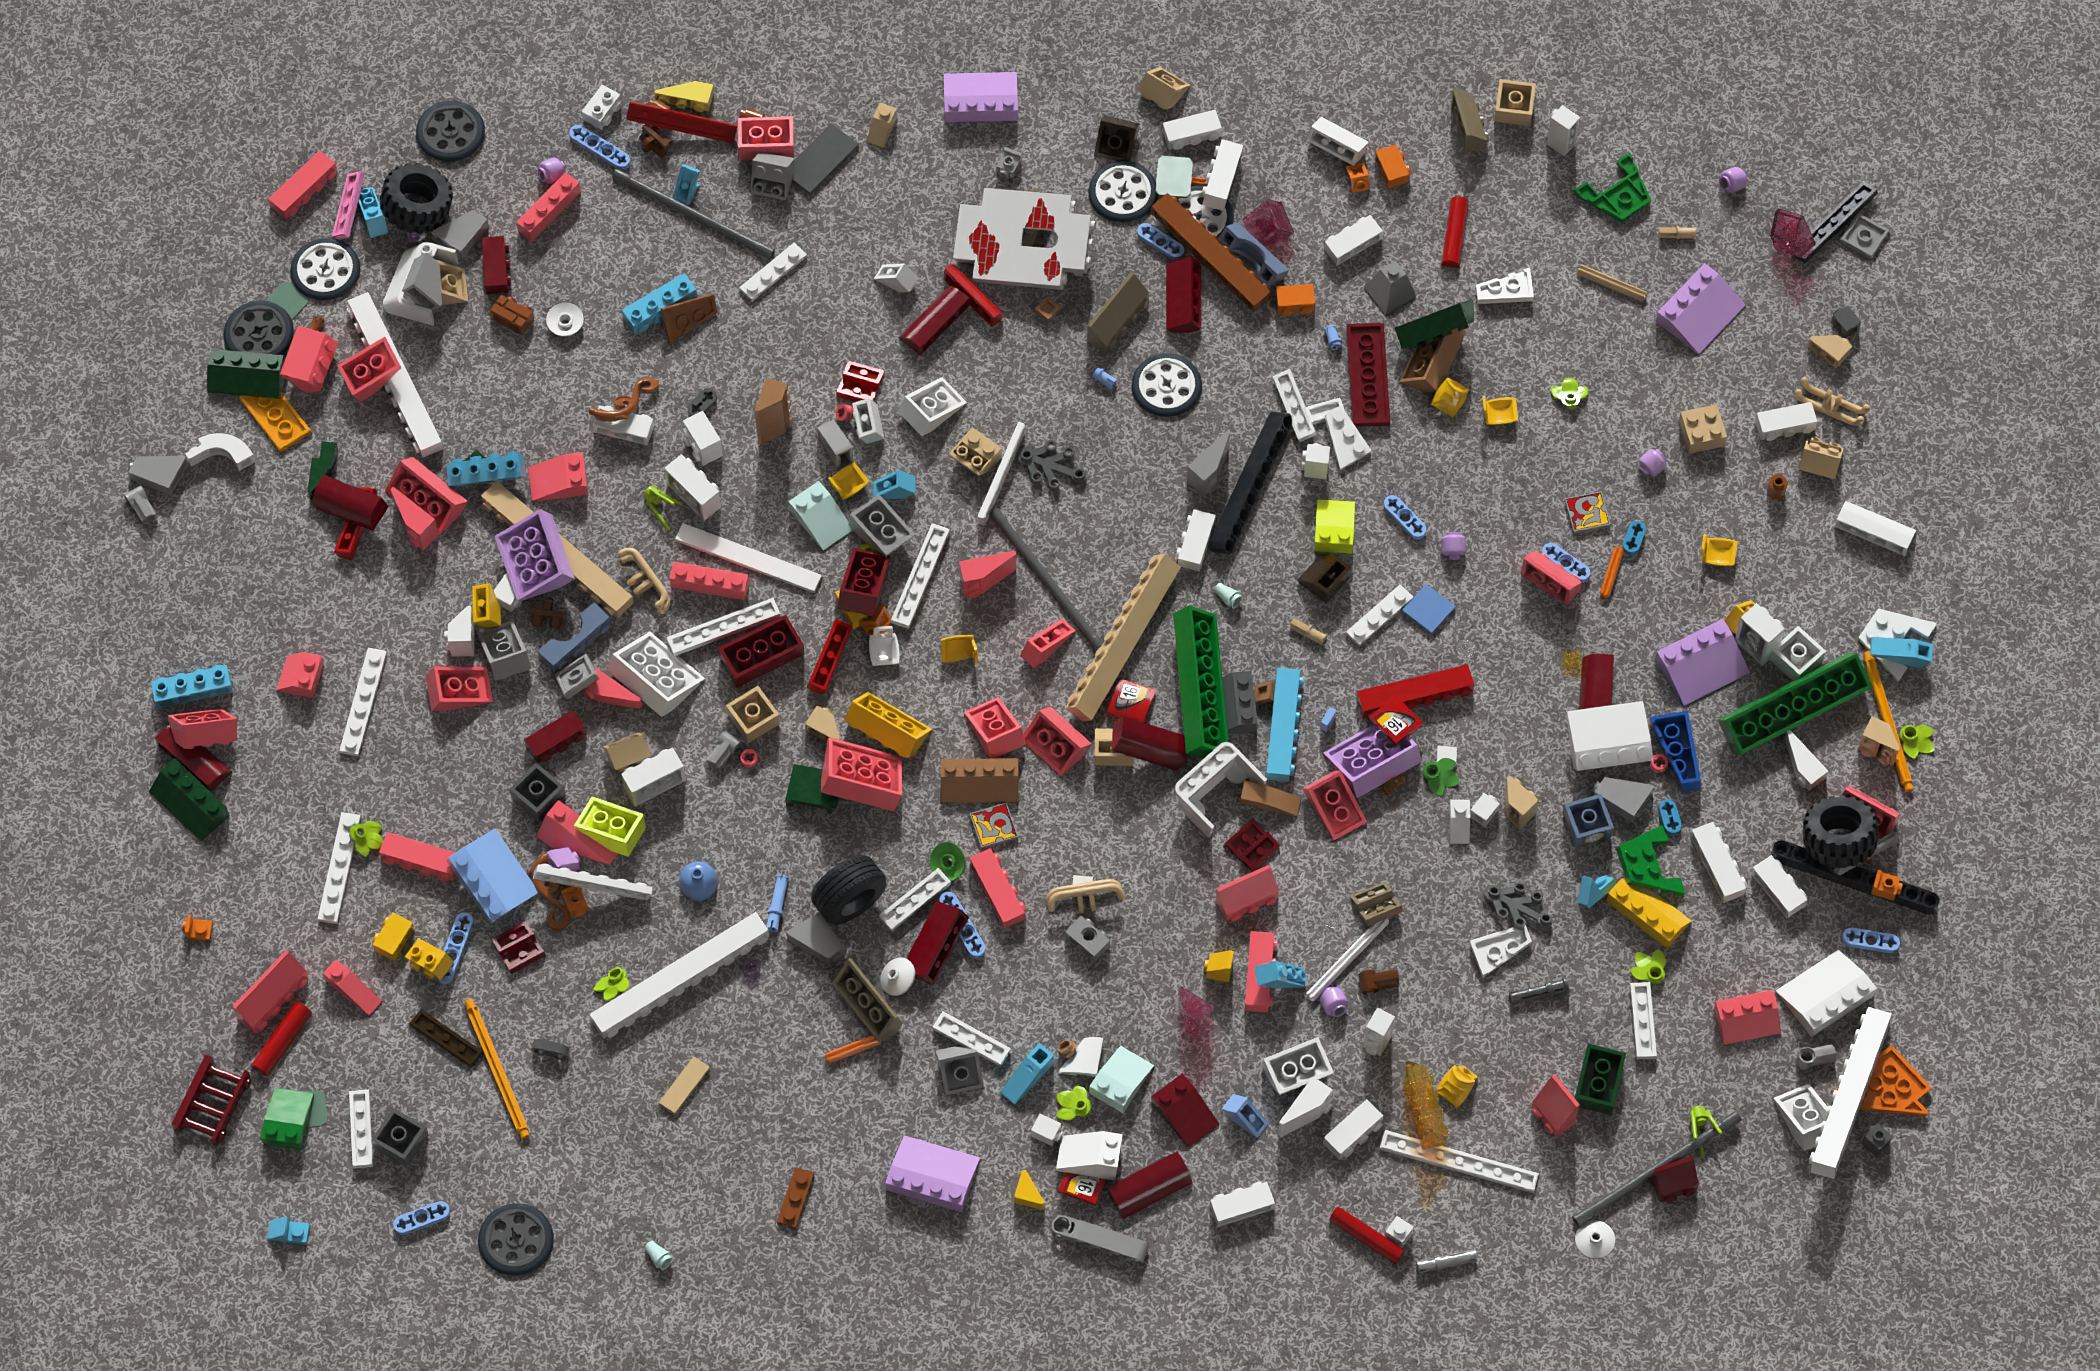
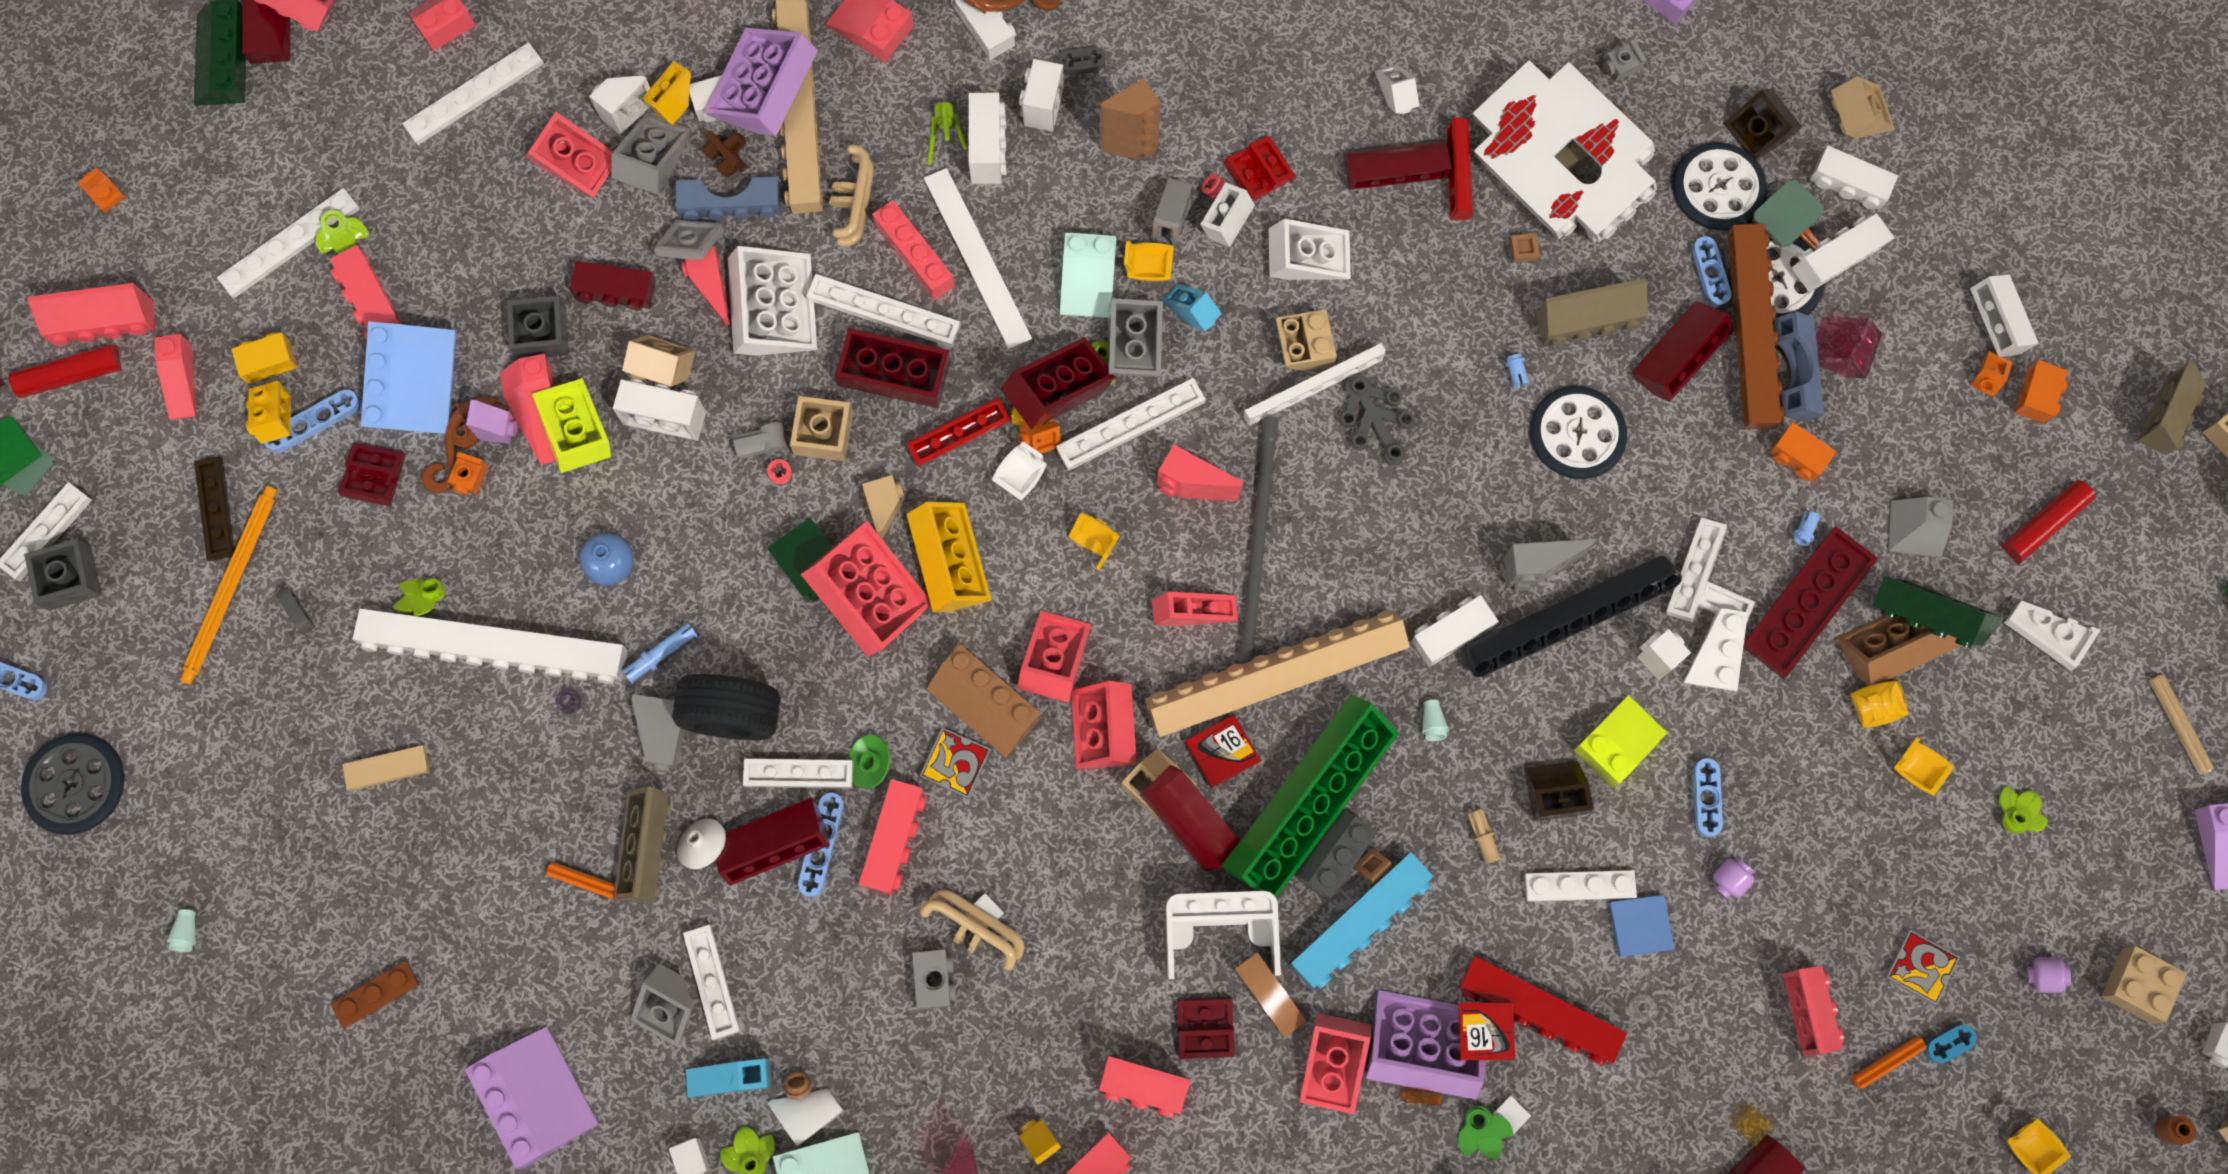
camera: 40 degrees right, 10 degrees up
white plate [533,864,652,900] -> none
light blue tile [1320,707,1336,732] -> none
white brick [1324,215,1383,266] -> none
light blue beam [1542,543,1590,583] -> none

